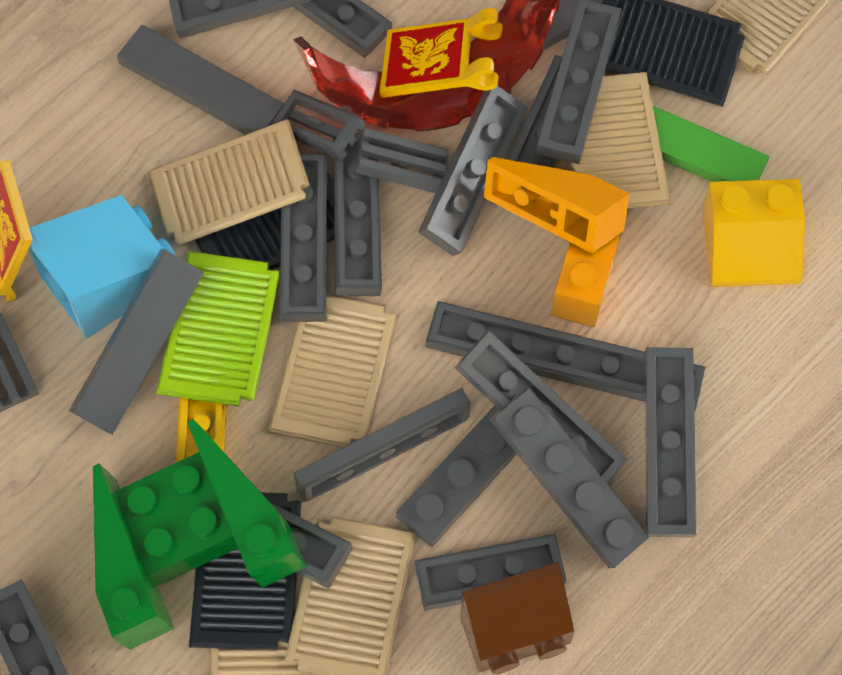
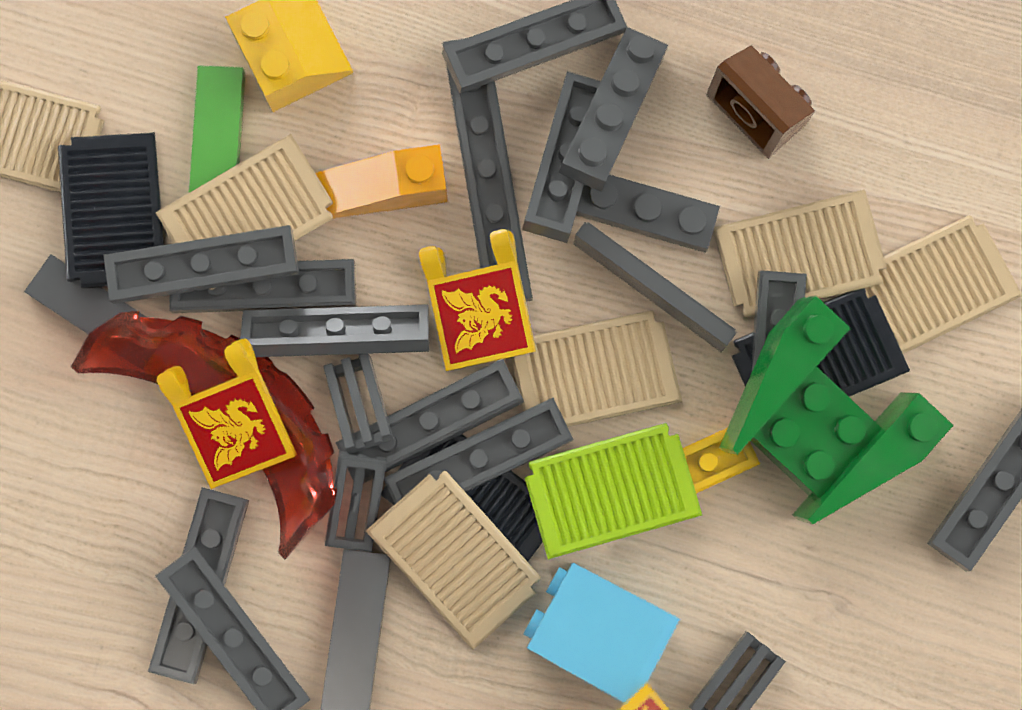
camera: 115 degrees left, 15 degrees up
dark grey tile [69,249,204,435] -> none
dark grey tile [415,534,566,611] -> none
light orange slope [484,157,630,254] -> none
none -> flag [419,229,537,371]

